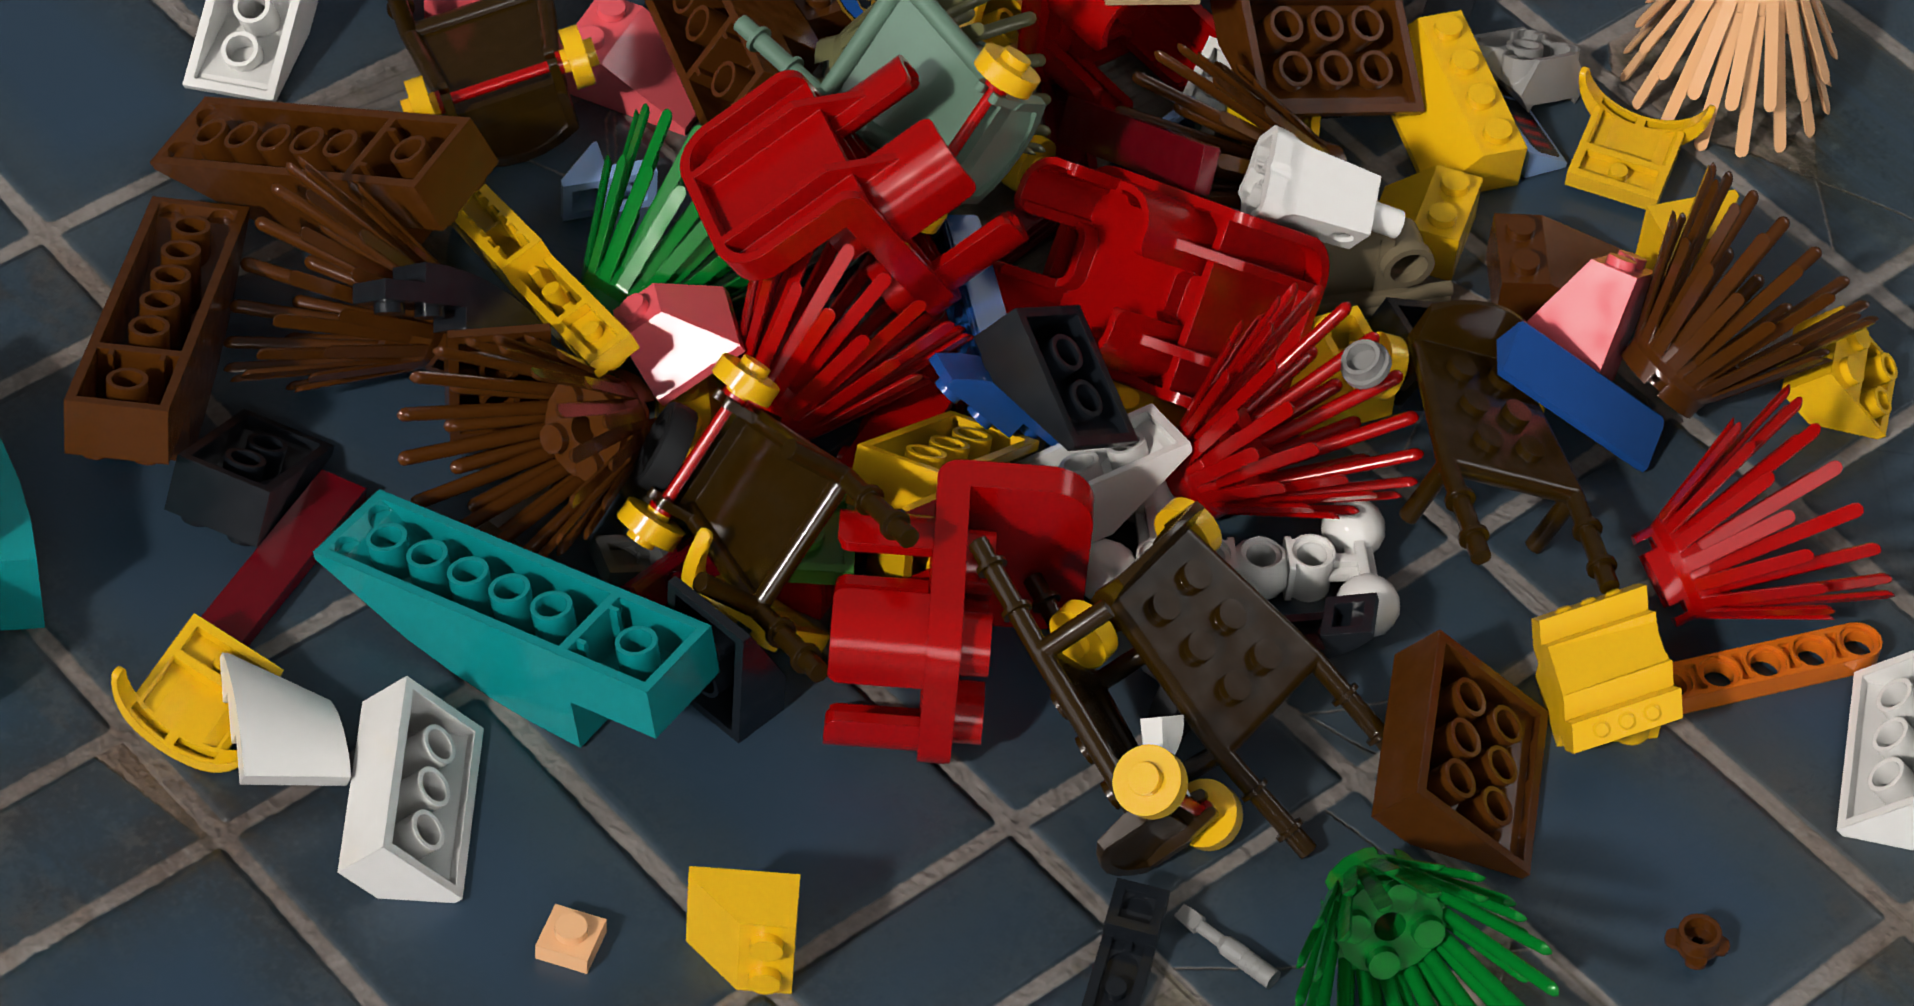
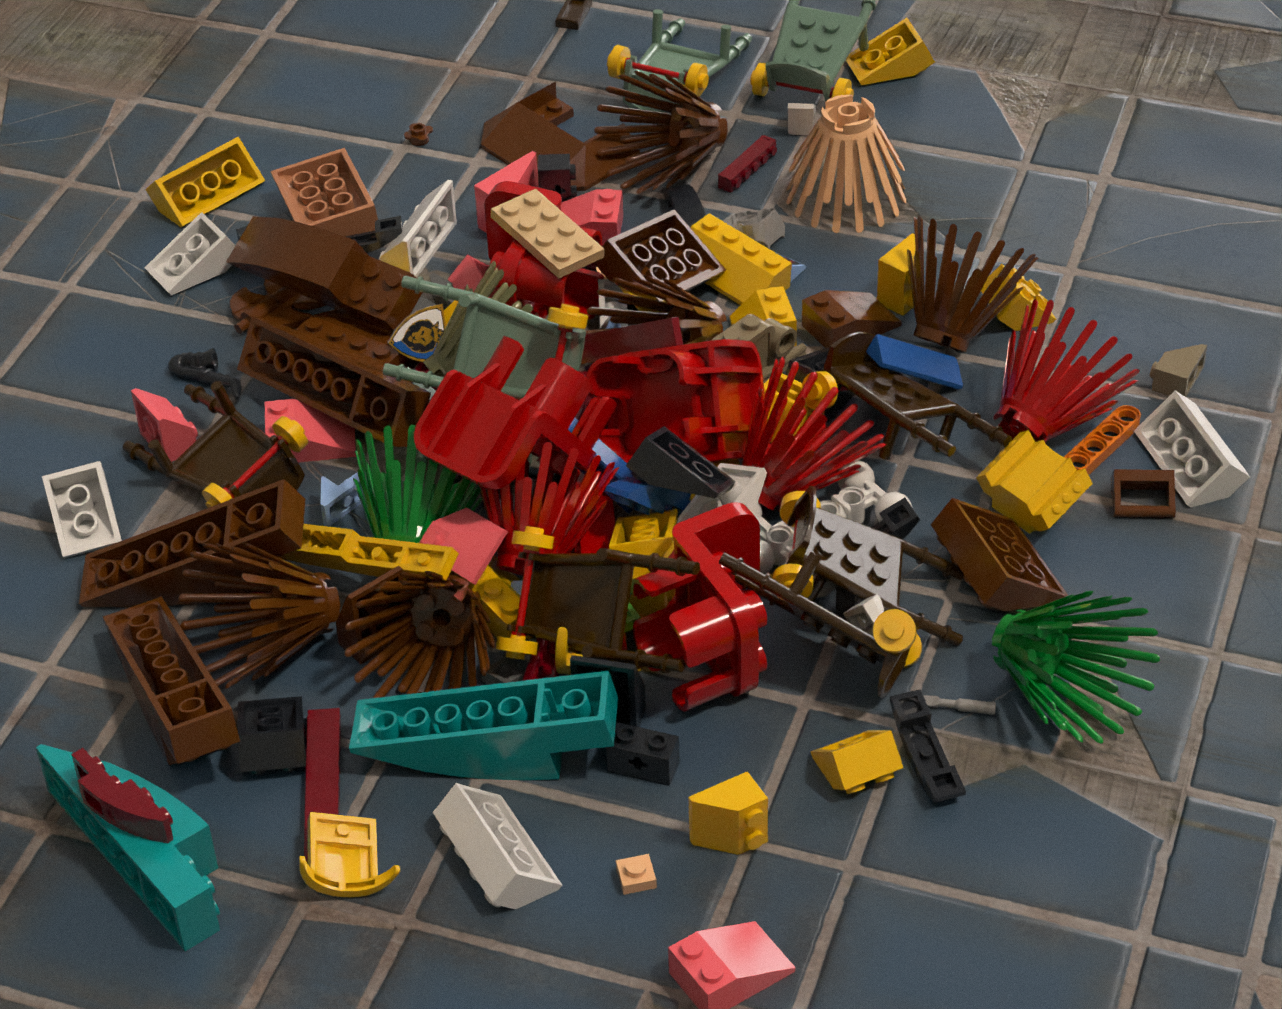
camera: 25 degrees left, 5 degrees down
white slope [220,652,351,786] -> none
black slope [353,262,543,334] -> none
black tyre [633,402,698,491] -> none
white piece [1238,125,1405,249] -> none
light grey plate [1341,339,1392,389] -> none
coral slope [1527,250,1653,381] -> none
yellow piece [1564,66,1716,210] -> none
reddish brown plate [1664,913,1730,970] -> none
none -> black brick [606,722,680,786]
none -> yellow slope [810,730,904,794]
none -> reddish brown tile [1111,469,1176,518]

